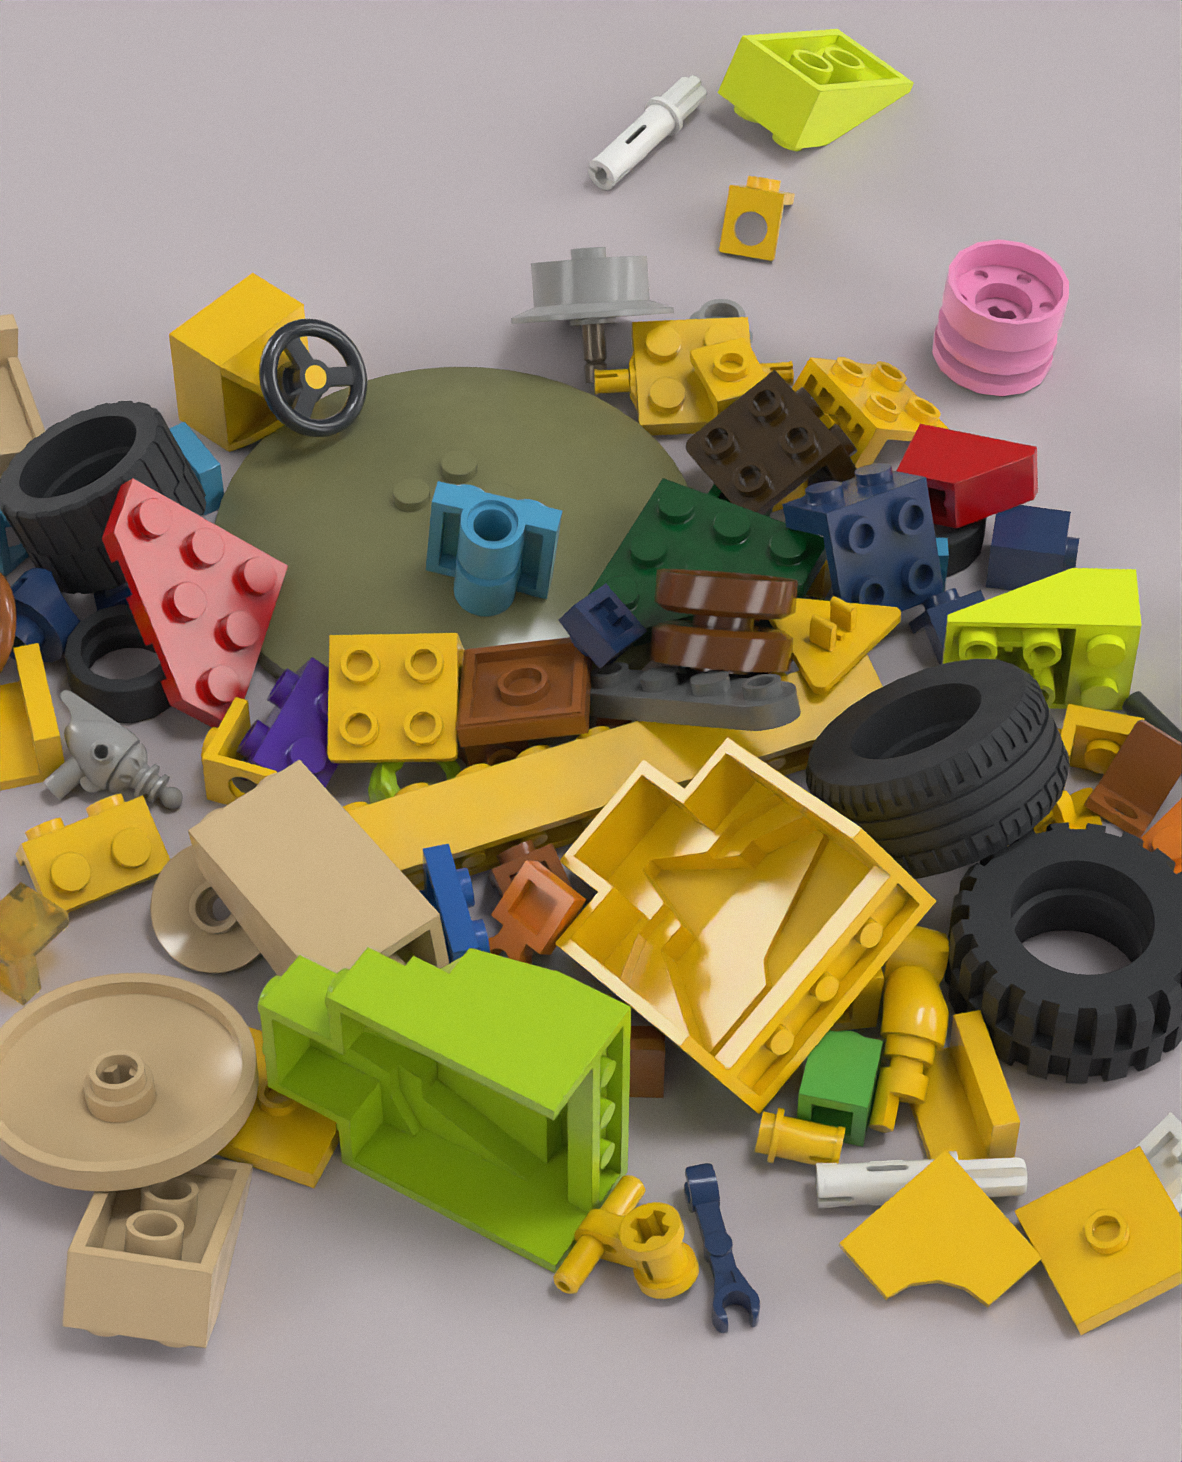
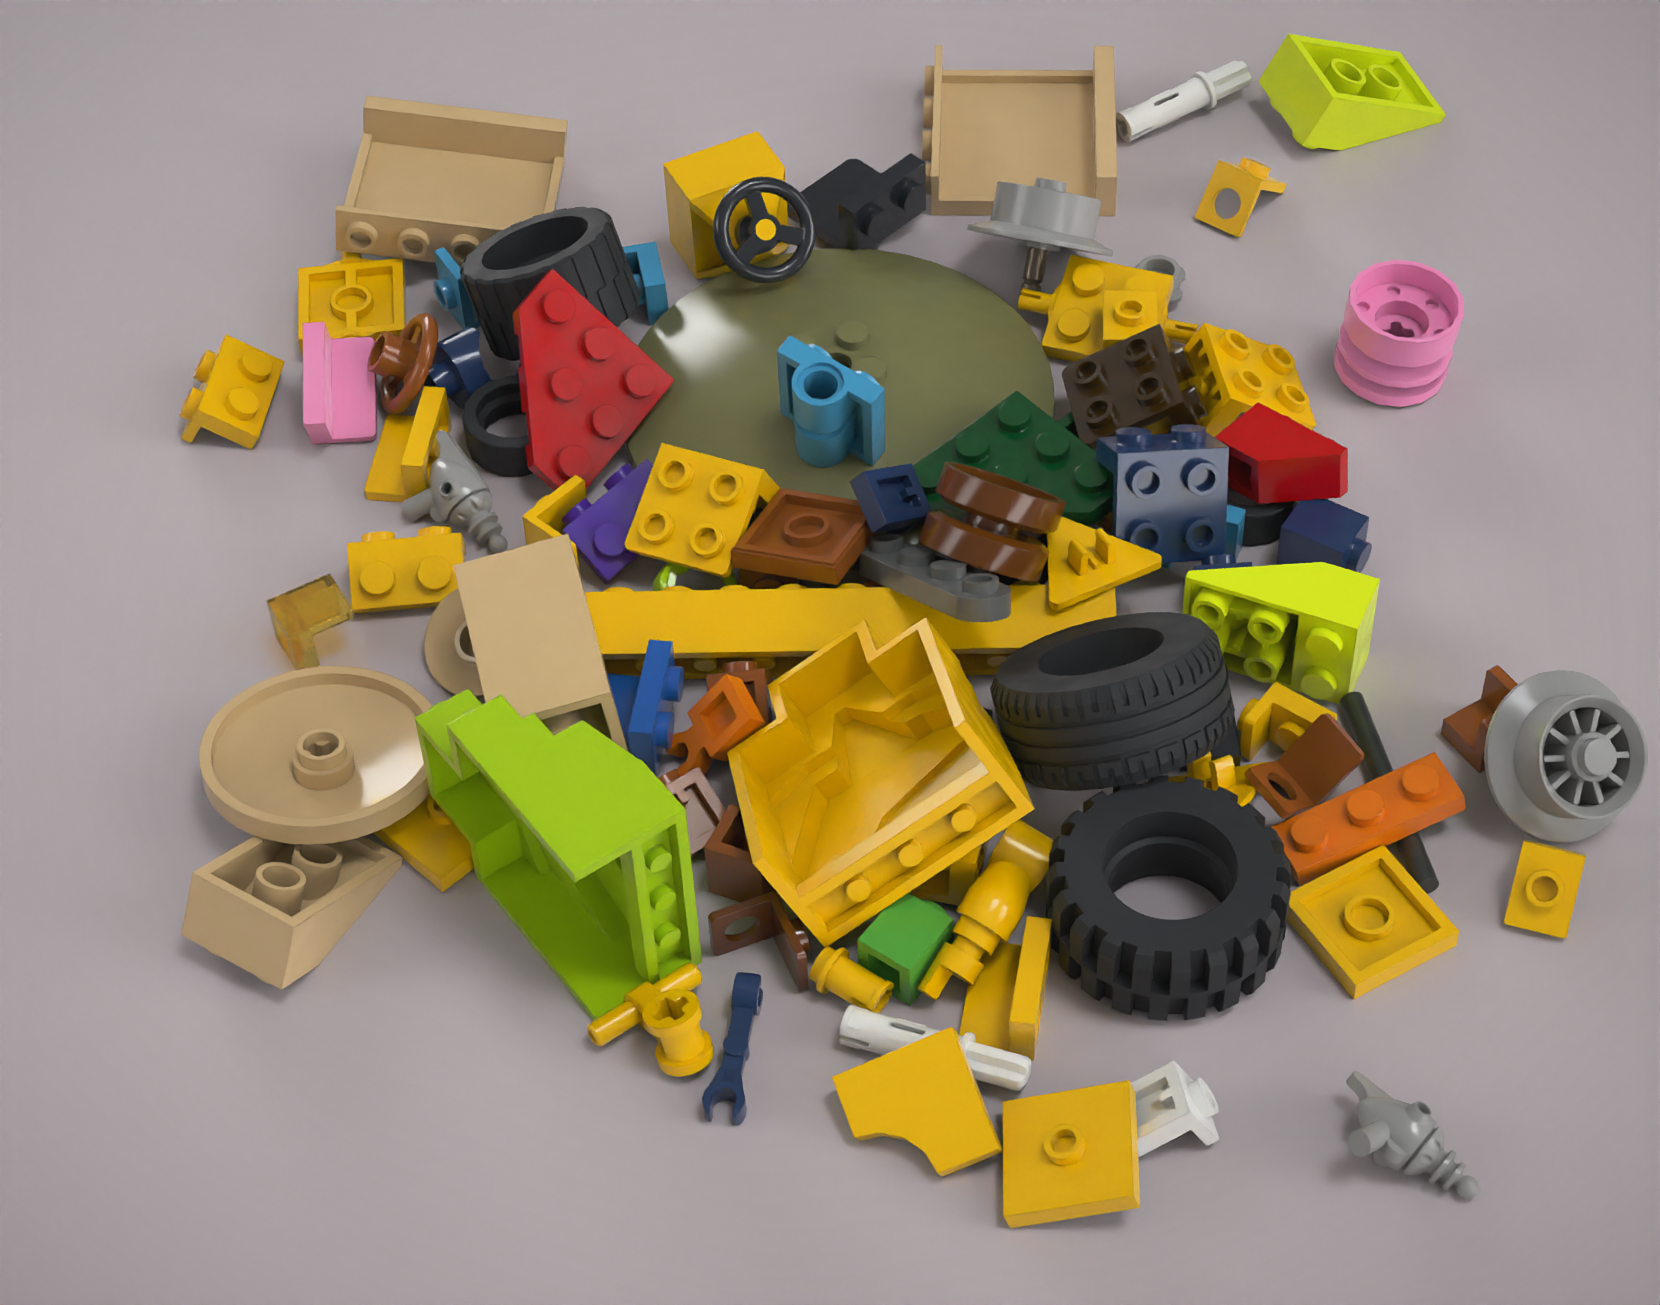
camera: 25 degrees right, 0 degrees up
none -> reddish brown bracket [708,891,810,992]
none -> black bracket [787,153,926,251]
none -> tan panel [922,45,1117,216]

